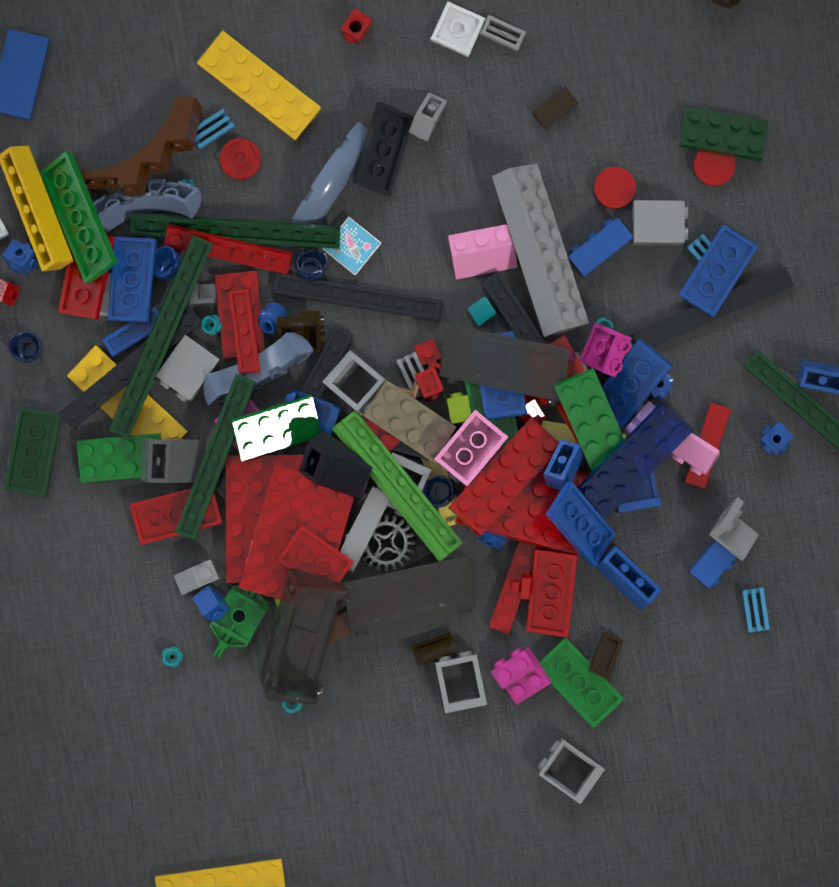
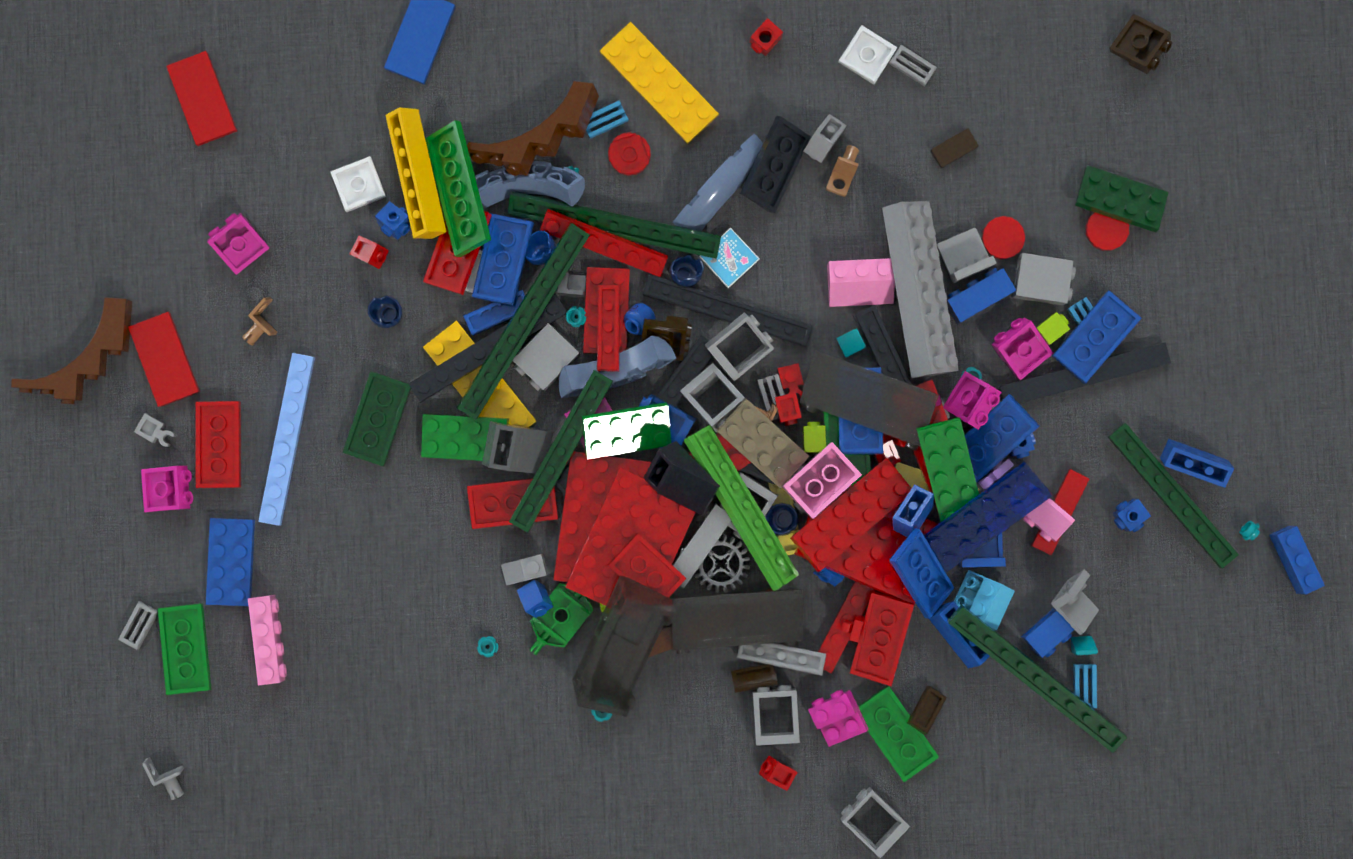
camera: 15 degrees right, 0 degrees up
none -> light grey window [705,312,774,381]
none -> light grey tile [737,636,827,676]
none -> red bracket [759,755,798,791]
none -> medium nougat bracket [826,145,859,197]
none -> light grey bracket [937,228,997,284]
none -> dark green plate [947,604,1127,753]
none -> medium azure slope [954,570,1015,630]
none -> dark pink plate [991,318,1054,380]
none -> lime brick [1036,312,1070,345]
none -> teal slope [1071,636,1098,655]

